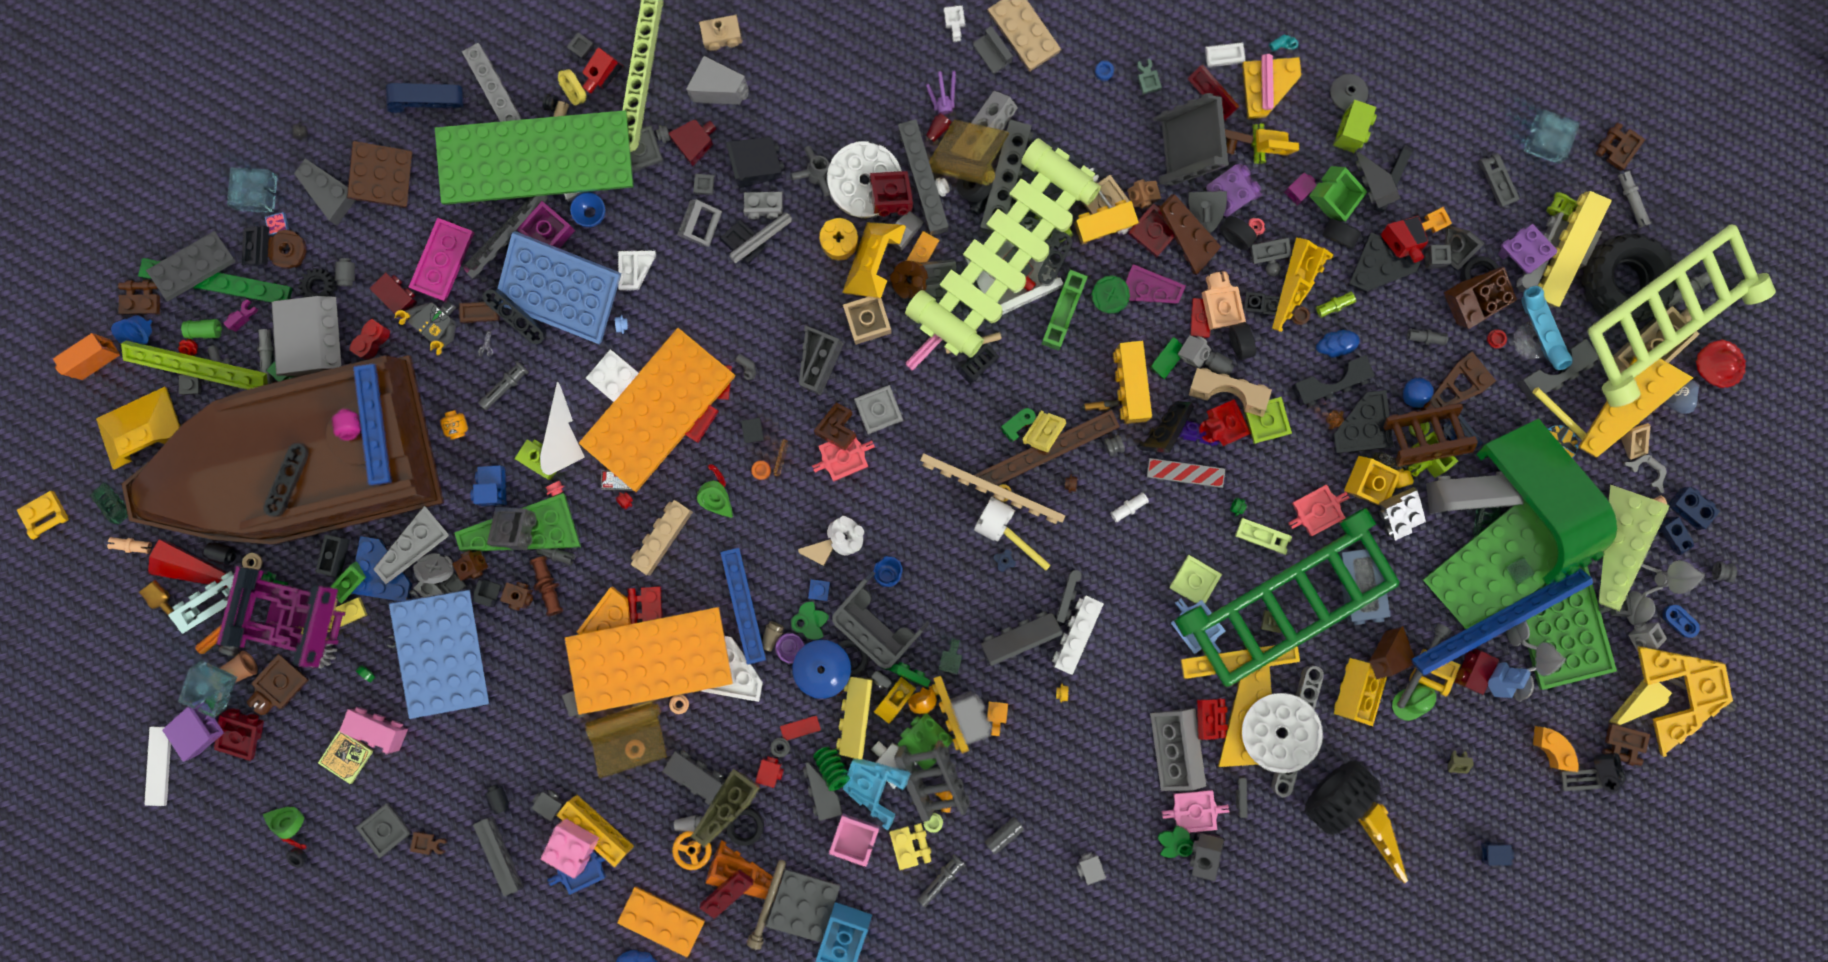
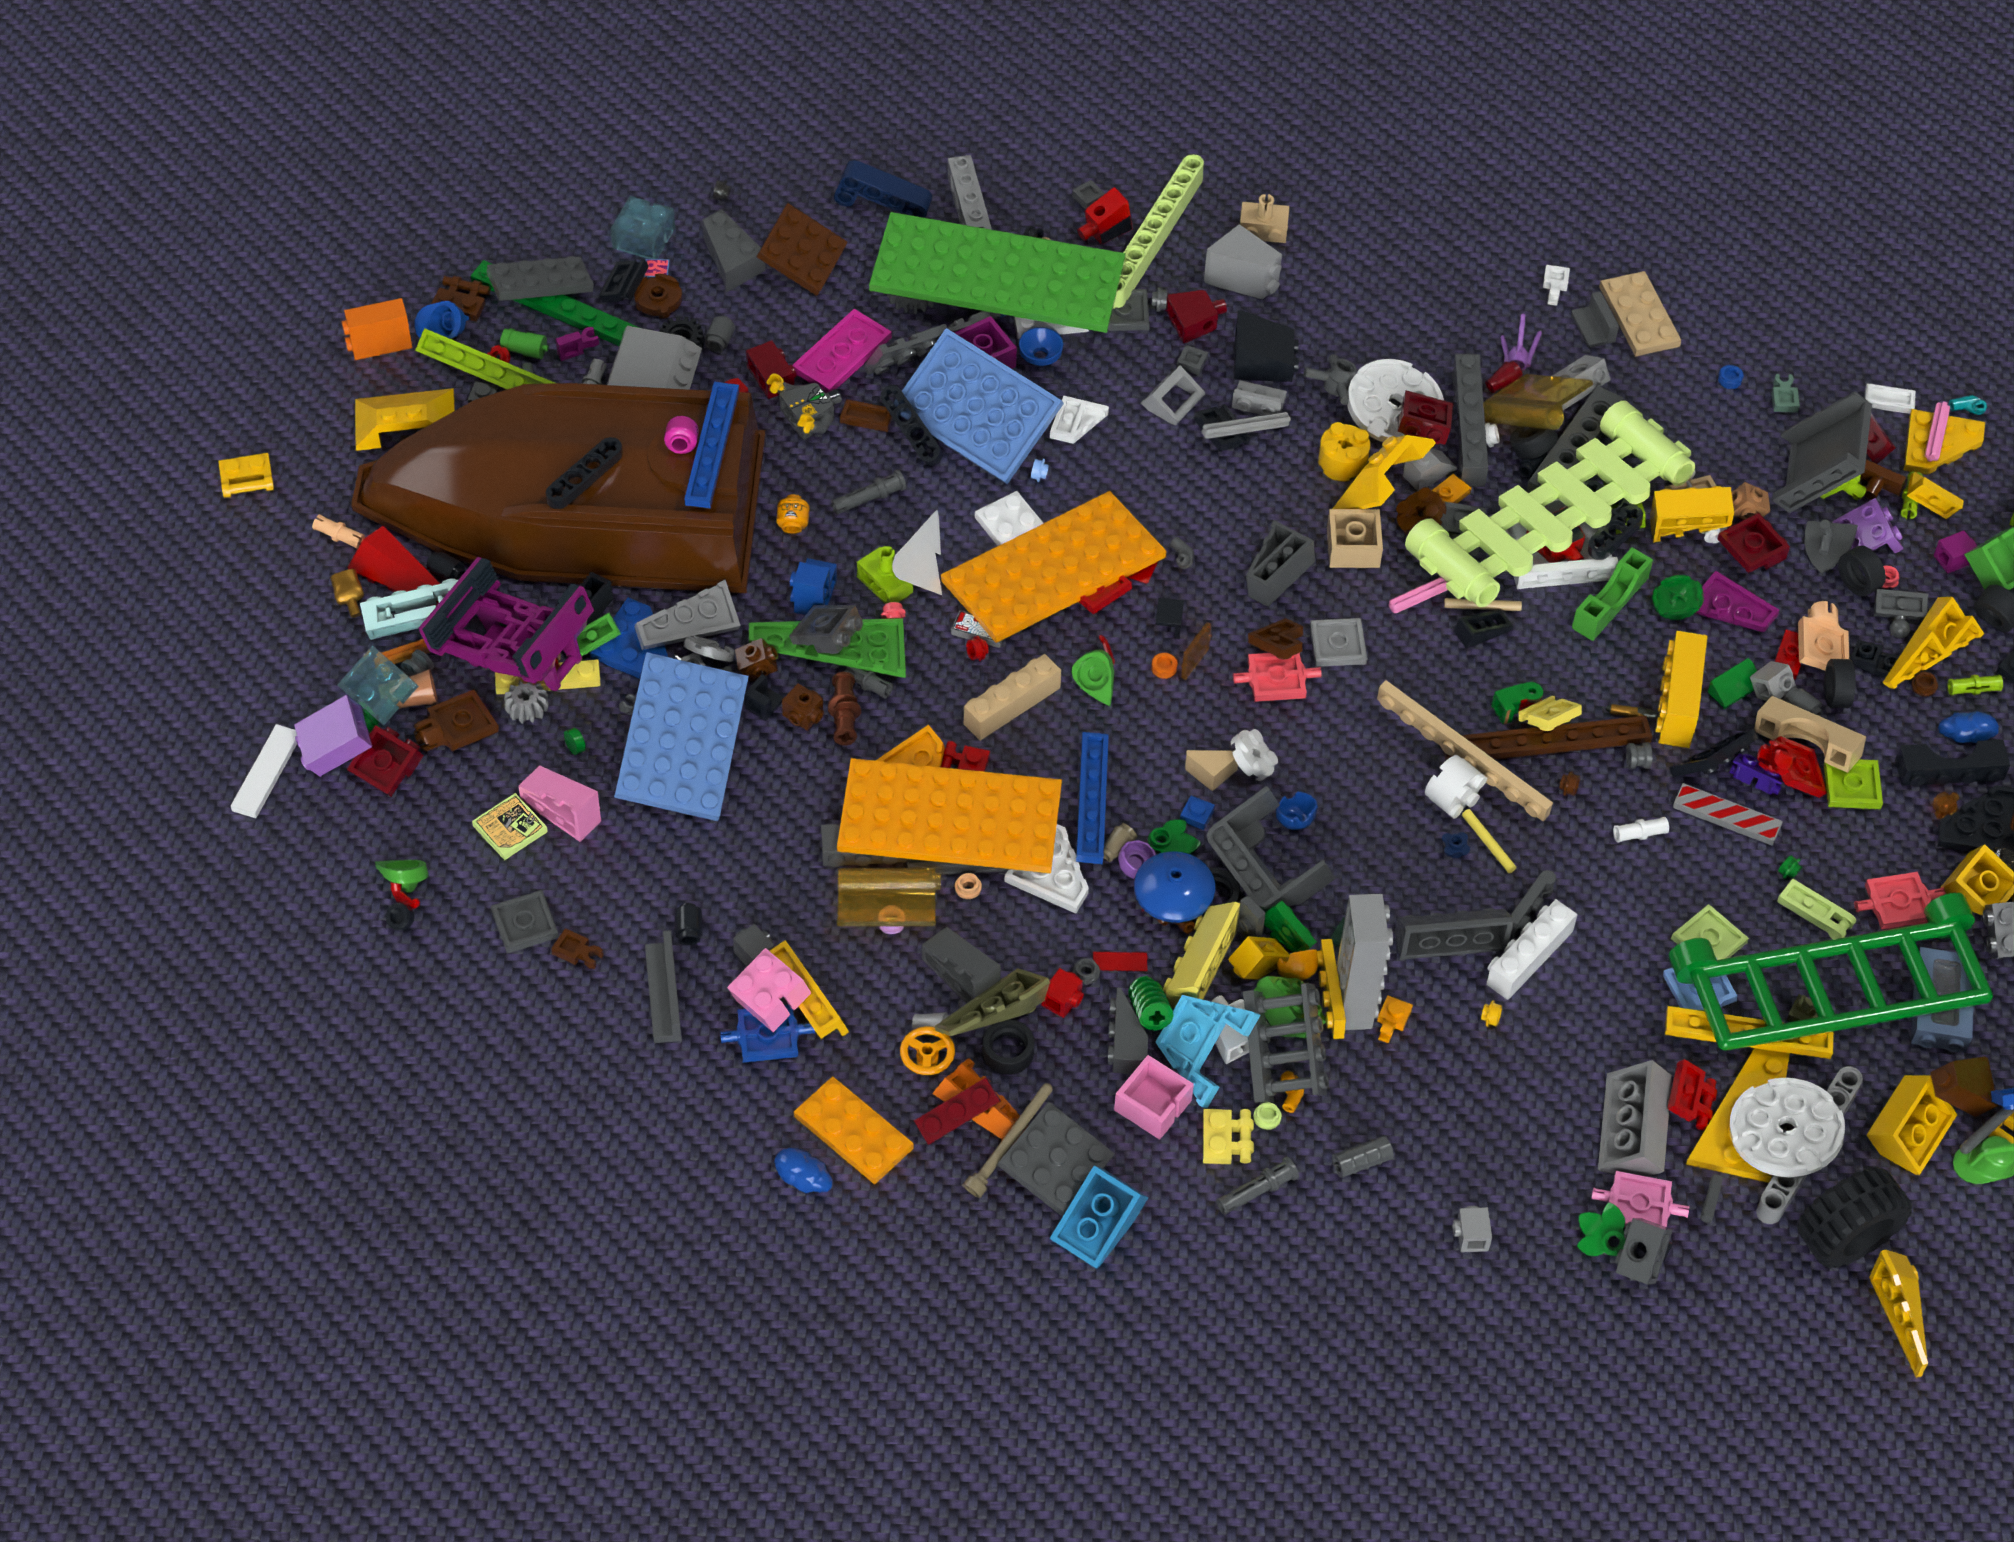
camera: 15 degrees right, 30 degrees down
clear green slope [90,483,128,525] -> none
clear hand [478,331,492,357] -> none
light yellow plate [558,69,586,105] -> none
reddish brown wing [1159,194,1221,275] -> none

